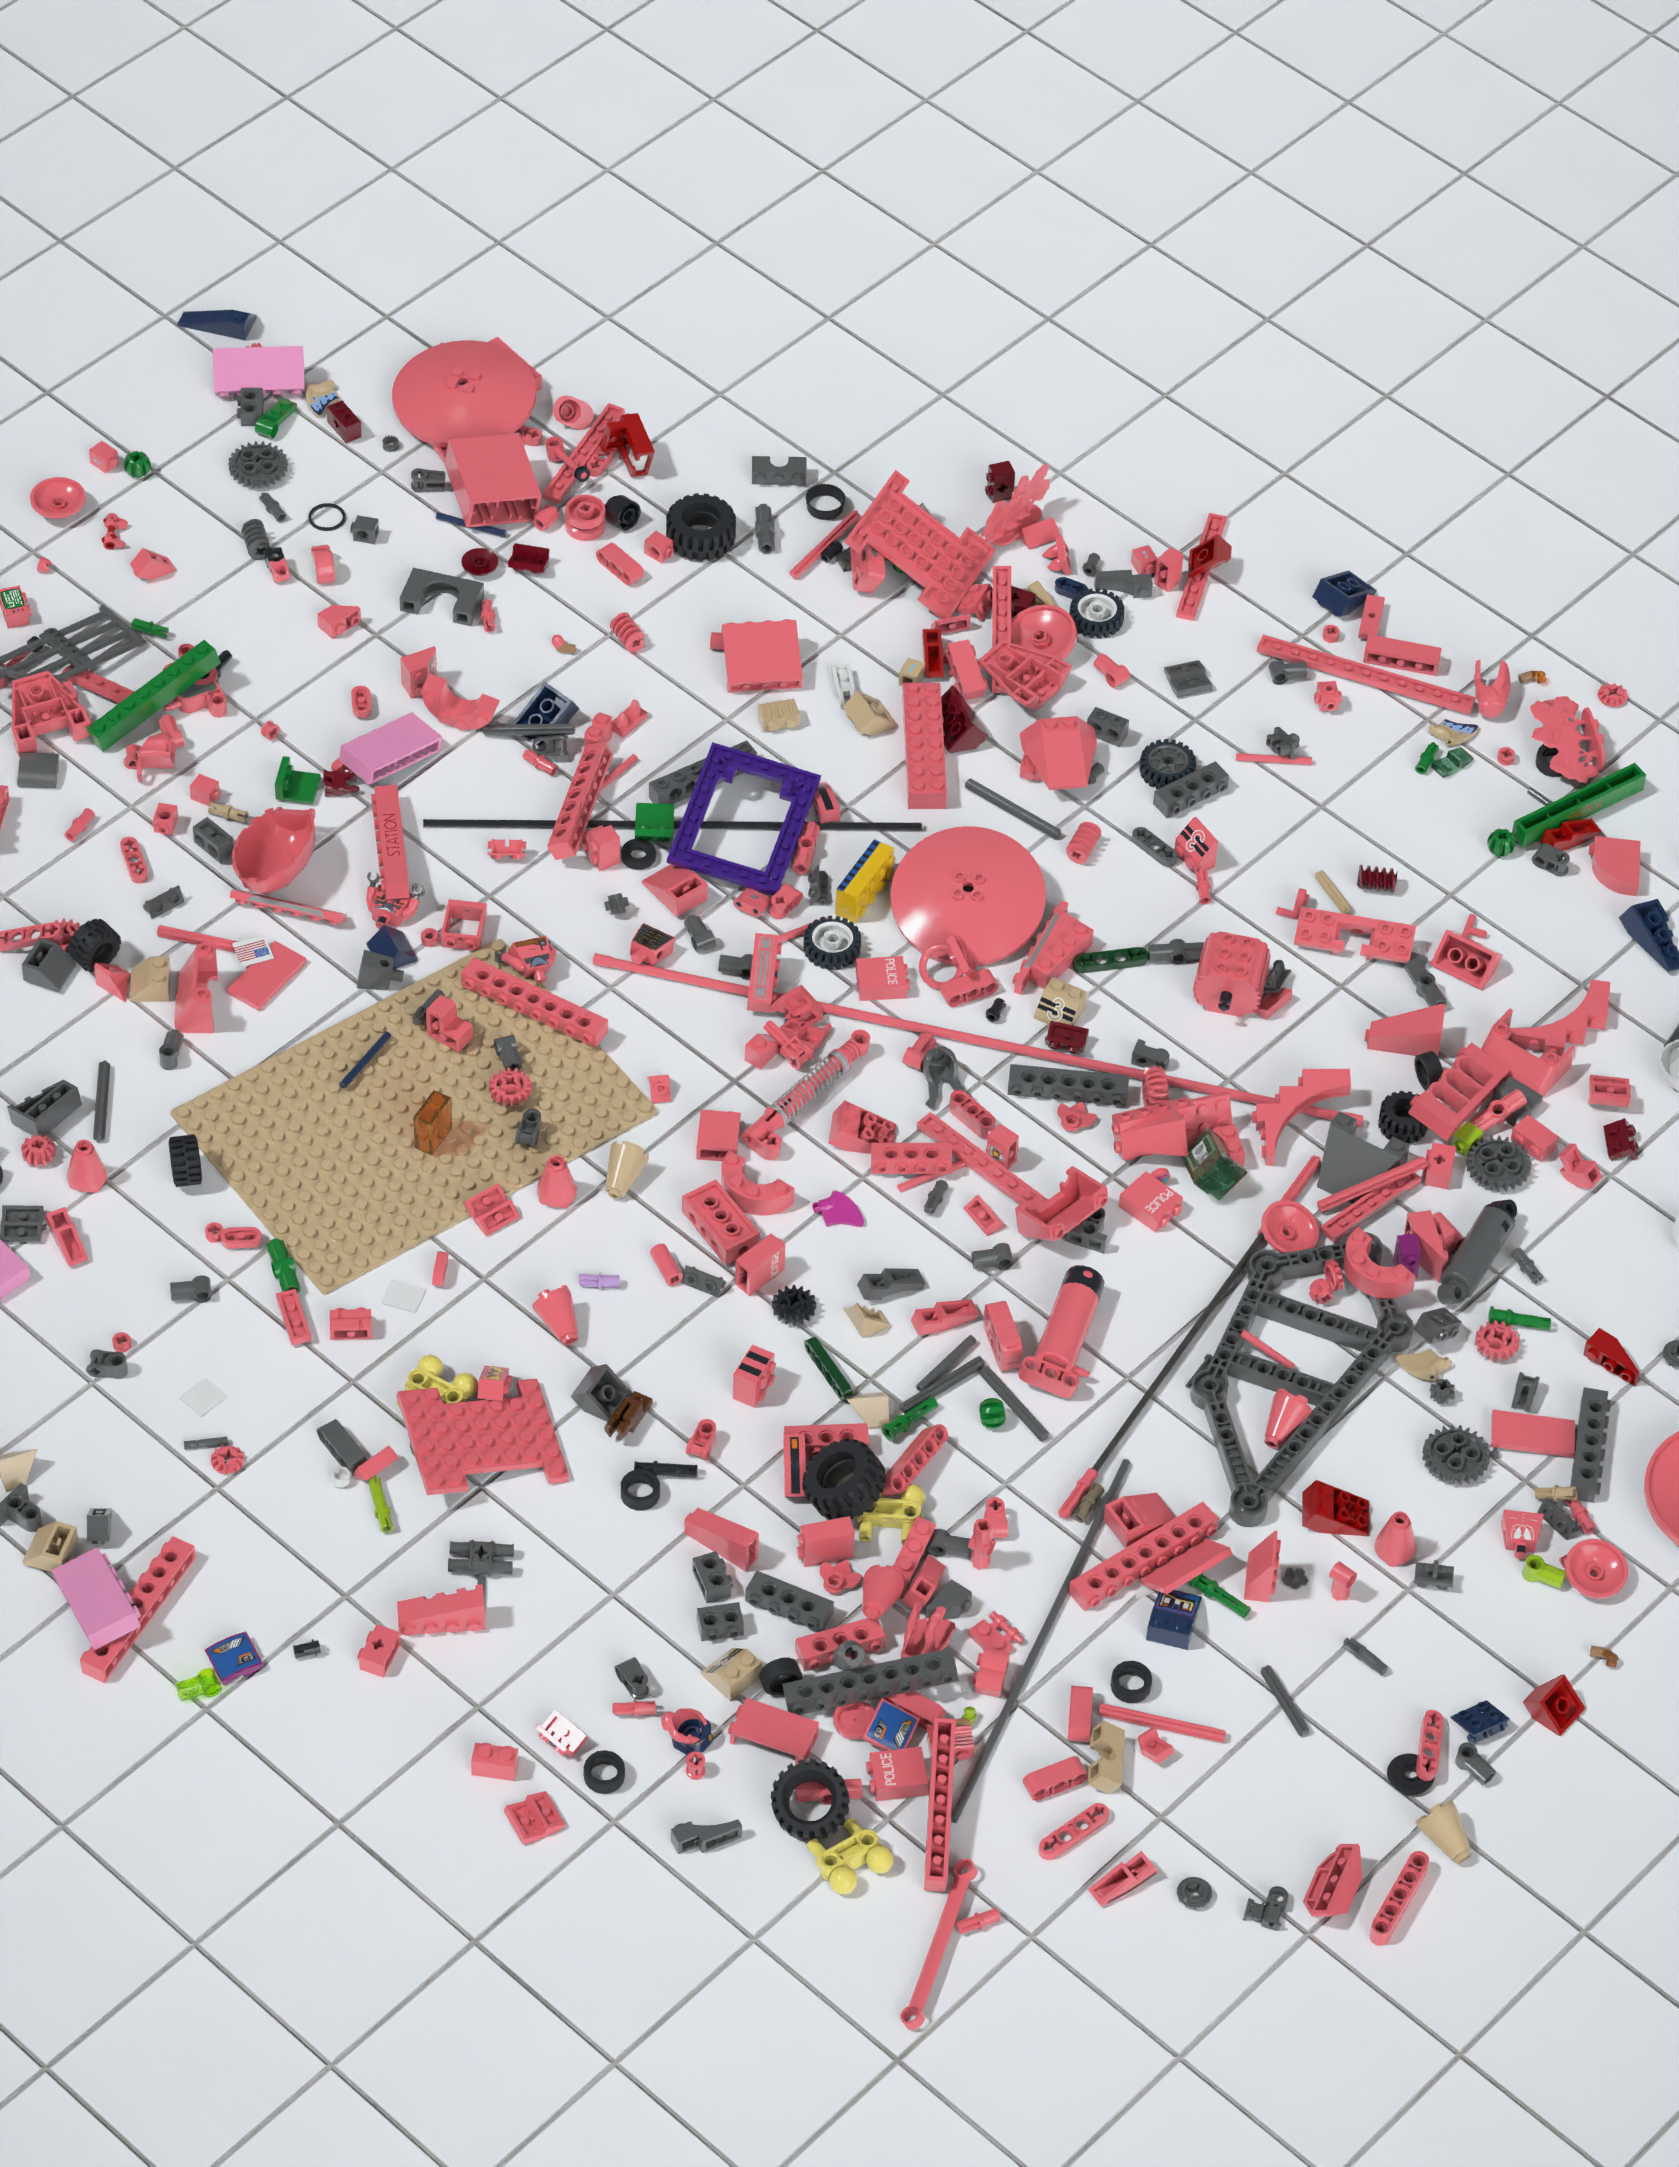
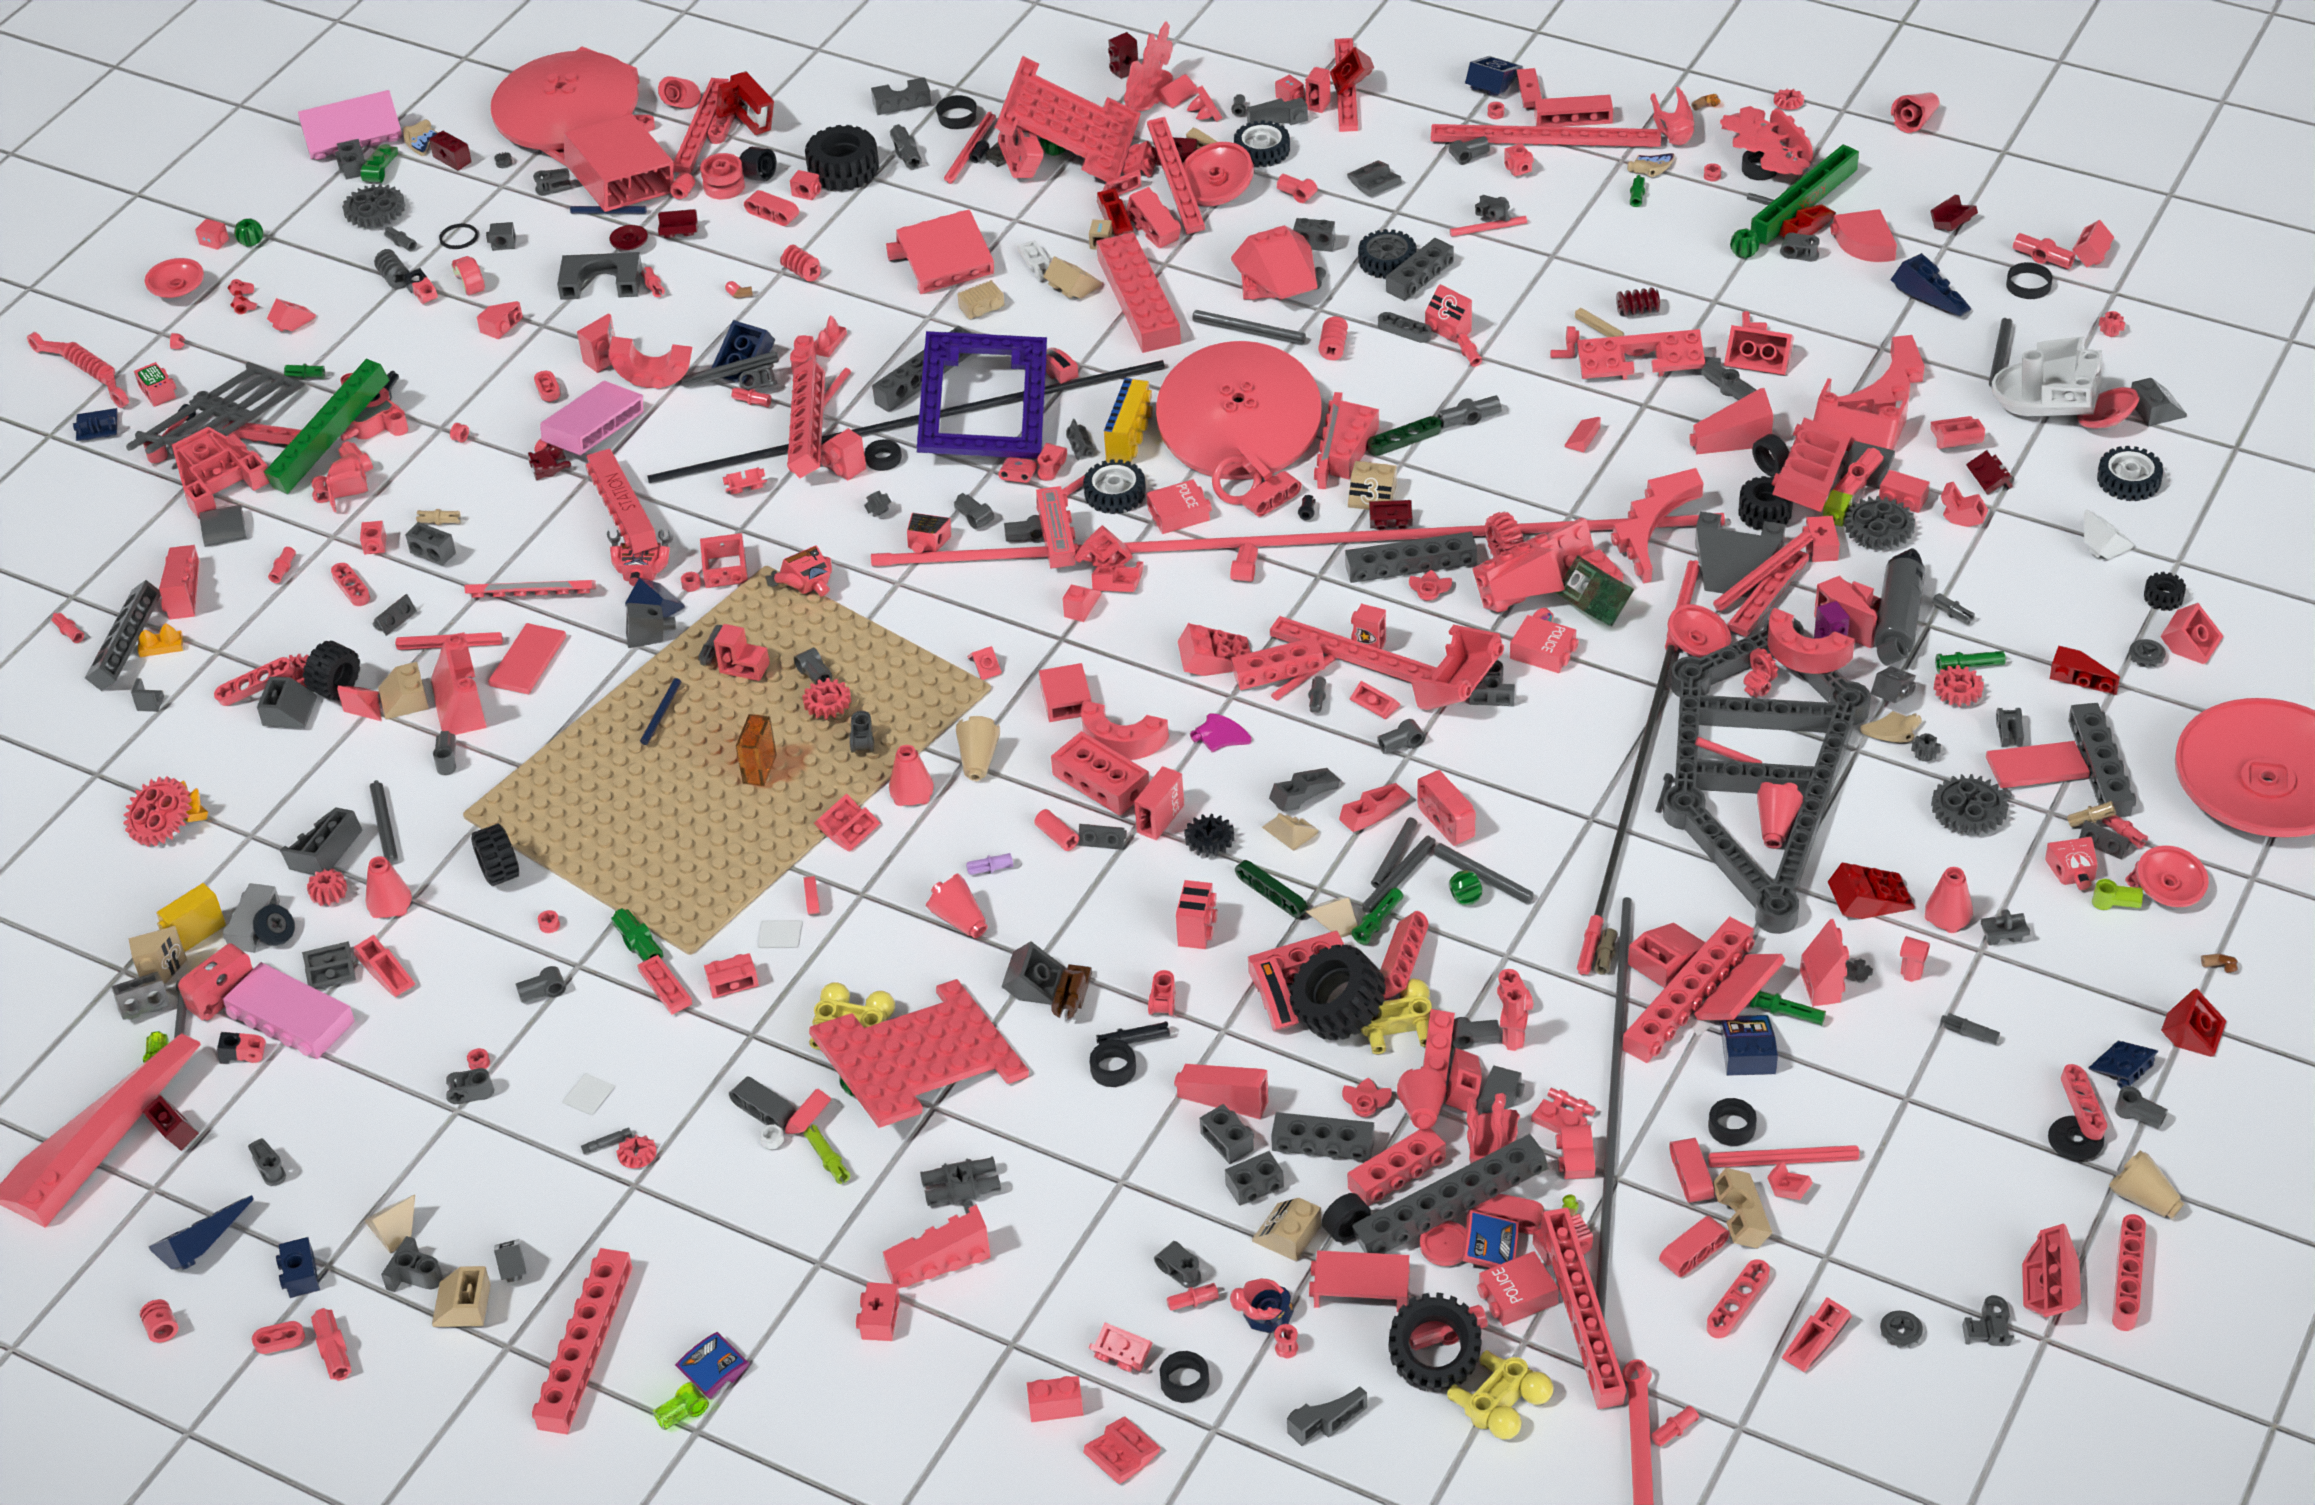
camera: 10 degrees left, 5 degrees down
bright pink brick [51,1547,141,1650] -> none
dark blue wedge [177,310,257,341] -> none
coral brick [189,774,221,807] -> none
coral plate [220,1227,262,1249] -> none
coral windscreen [232,807,316,894] -> none
sticker [232,935,274,967] -> none
green bracket [275,756,321,804] -> none
black pin [293,1639,321,1659] -> none
coral brick [461,957,608,1048] -> none
coral brick [478,1365,512,1401] -> none
coral piece [545,436,590,482] -> none
green bracket [635,803,674,842] -> none
coral slope [641,864,708,917] -> none
coral piece [741,1029,871,1160] -> none
coral connector [763,1020,814,1070] -> none
coral piece [792,821,820,875] -> none
coral brick [796,1516,855,1567] -> none
dark grey piece [832,1640,865,1671] -> none
dark grey hair [923,1046,973,1108] -> none
dark red wedge [941,685,989,754] -> none
coral beam [949,1090,996,1140] -> none
coral wedge [979,640,1072,711] -> none
coral piece [1018,1265,1105,1398] -> none
dark blue beam [1054,577,1088,599] -> none
dark grey leg [1131,1039,1170,1070] -> none
coral piece [1193,931,1271,1018] -> none
dark grey axle [1261,1665,1310,1737] -> none
dark grey hinge [1263,960,1291,993] -> none
clear green slope [1431,747,1474,778] -> none

